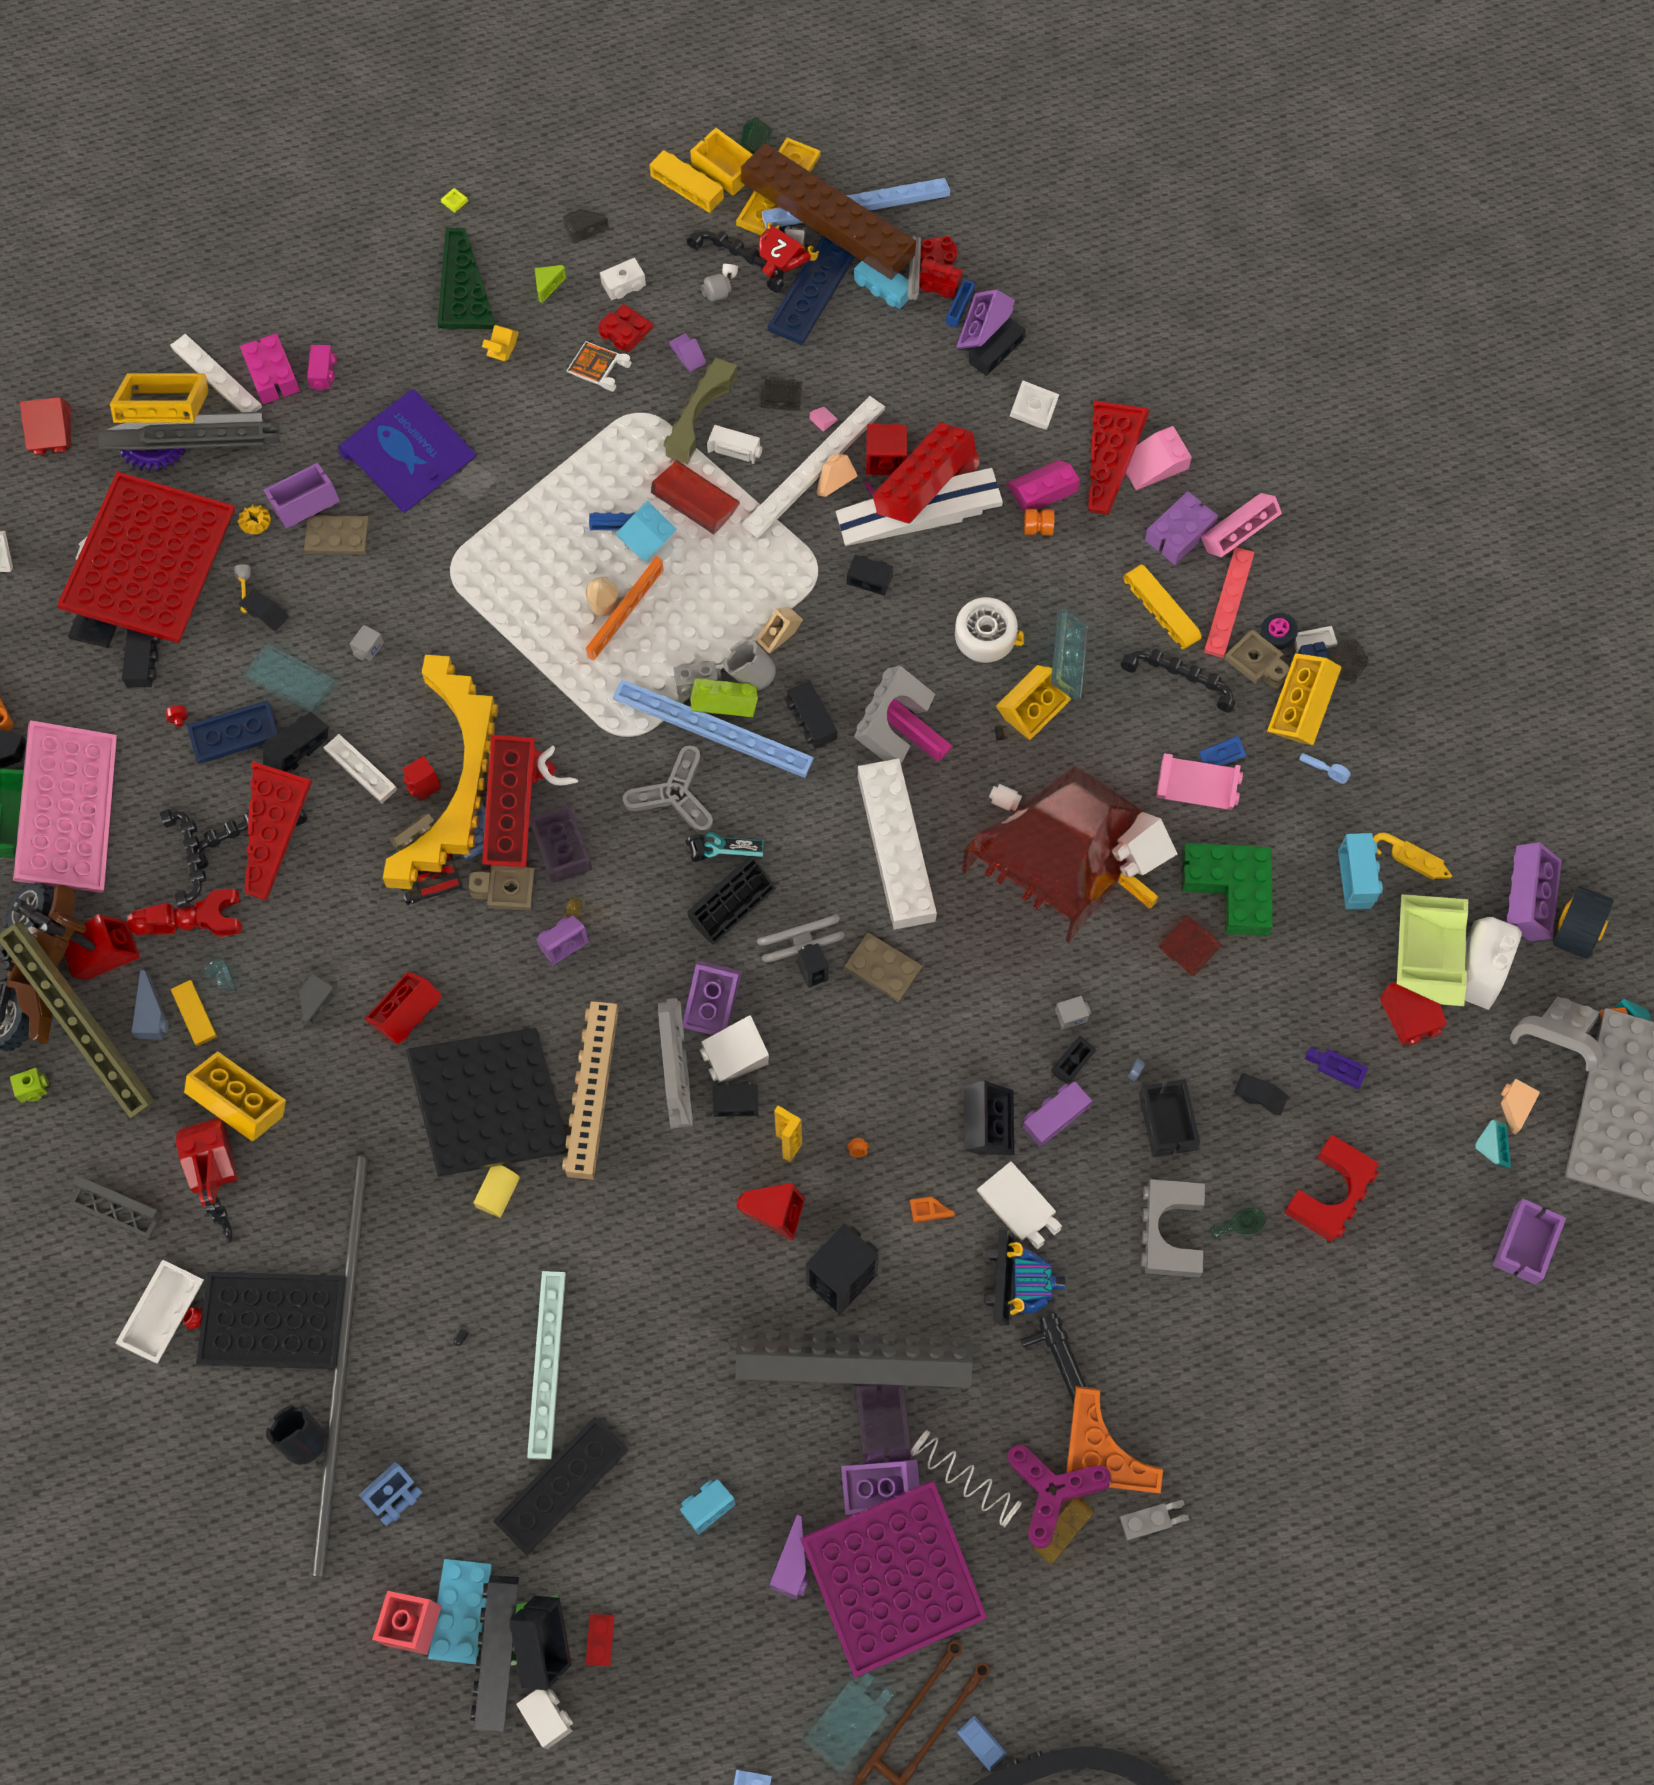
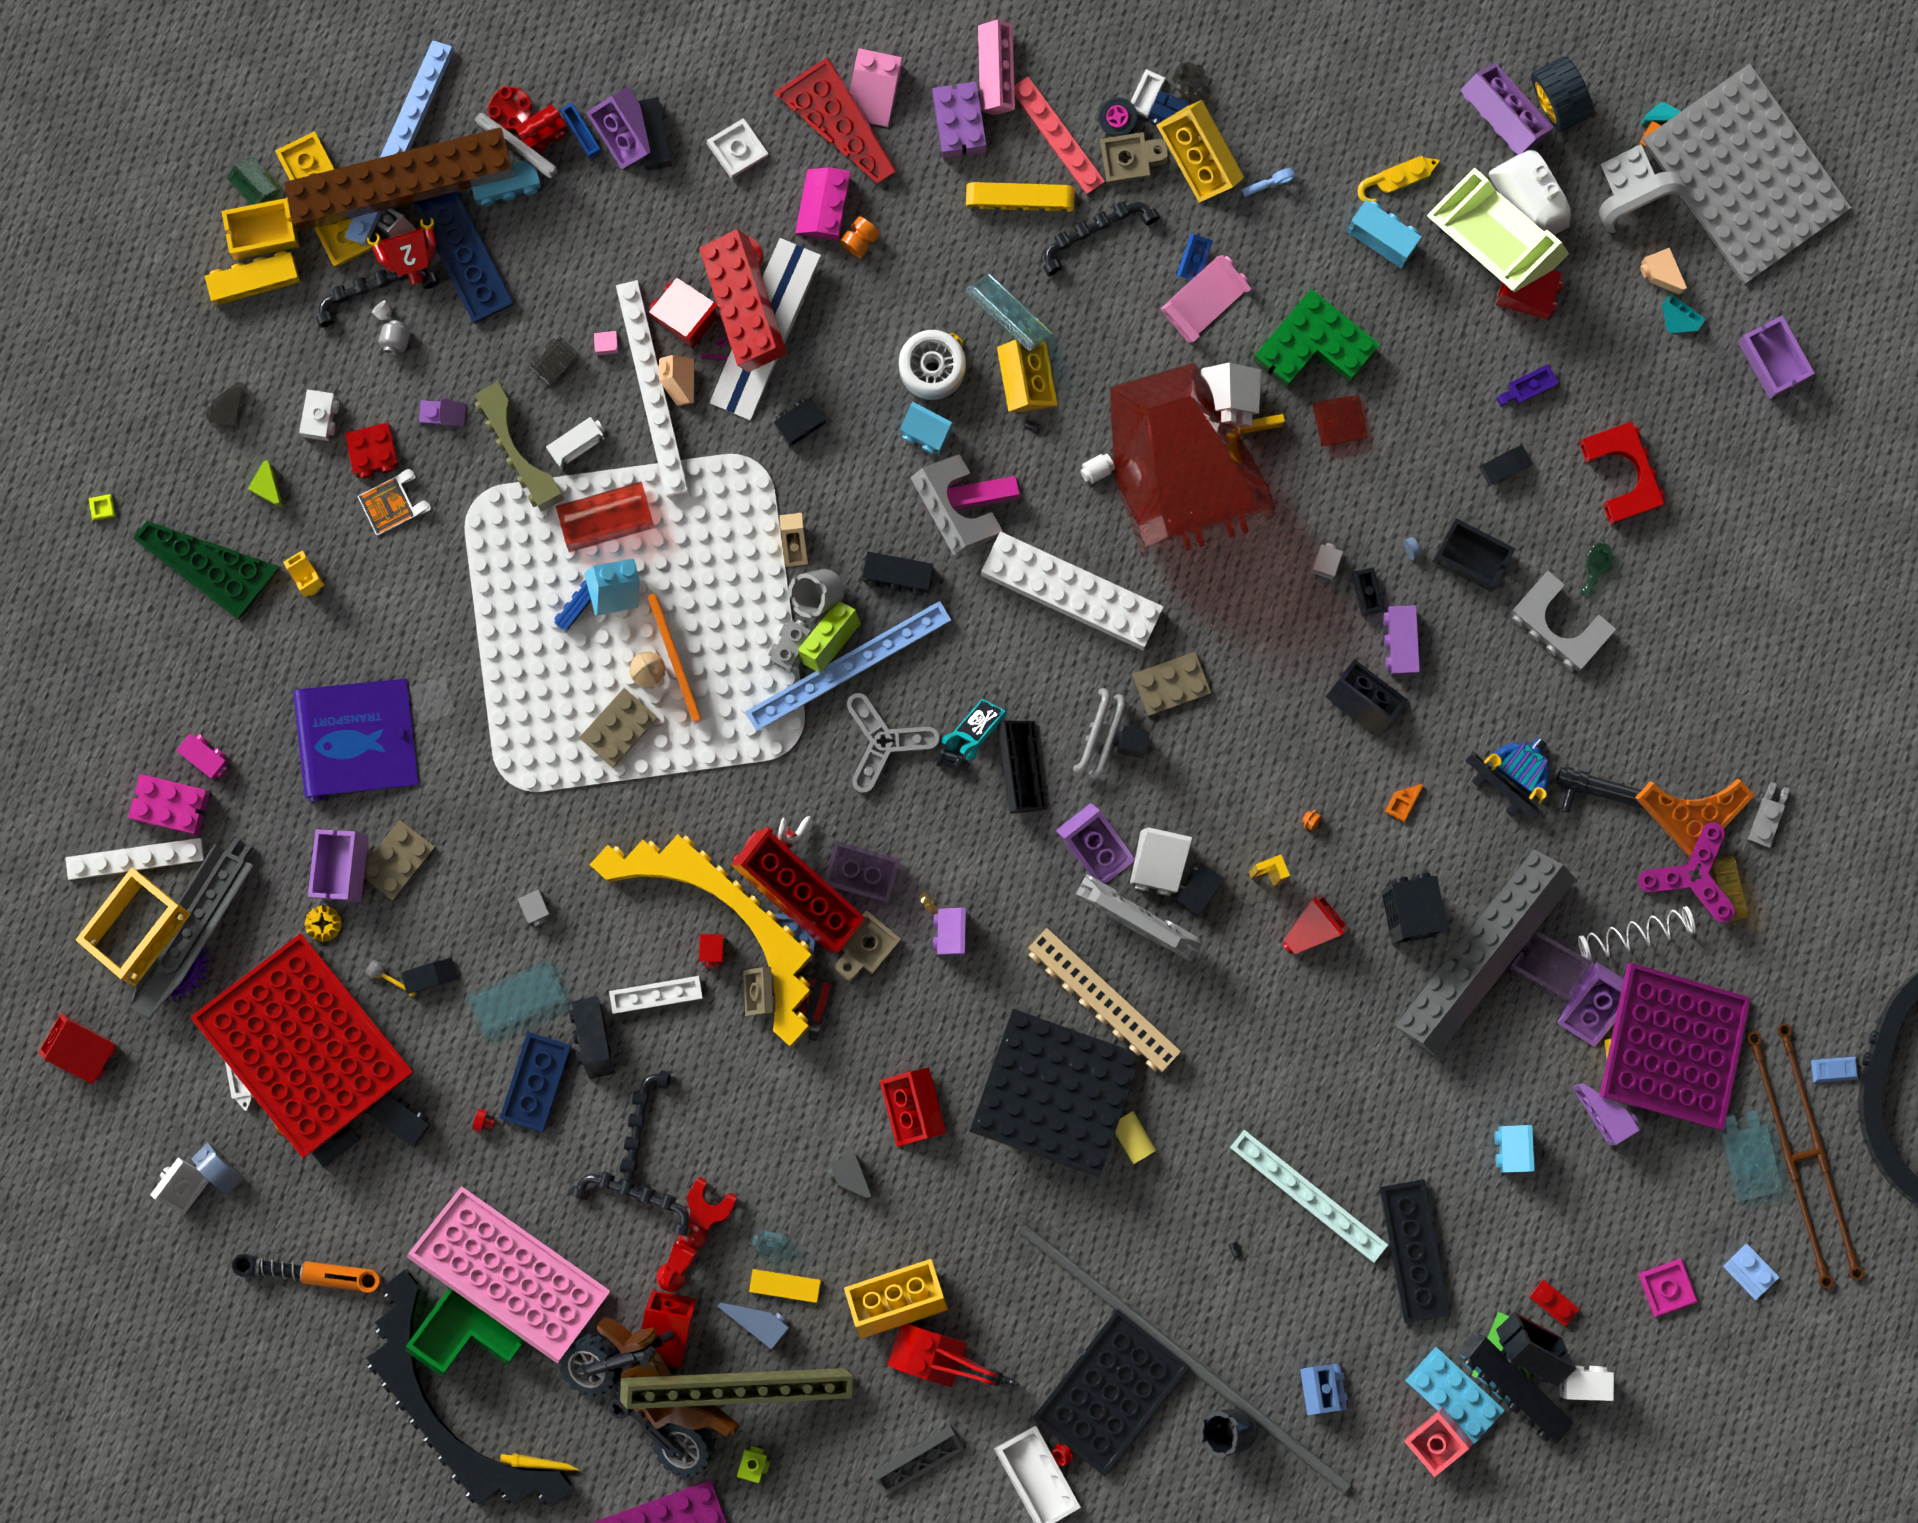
camera: 55 degrees left, 15 degrees up
red wing [244,761,312,901] -> none
white tile [977,1162,1062,1250] -> none
none -> sand blue brick [191,1142,243,1195]
none -> dark tan plate [579,688,658,768]
none -> medium azure slope [900,402,952,455]
none -> dark pink tile [1638,1258,1698,1317]

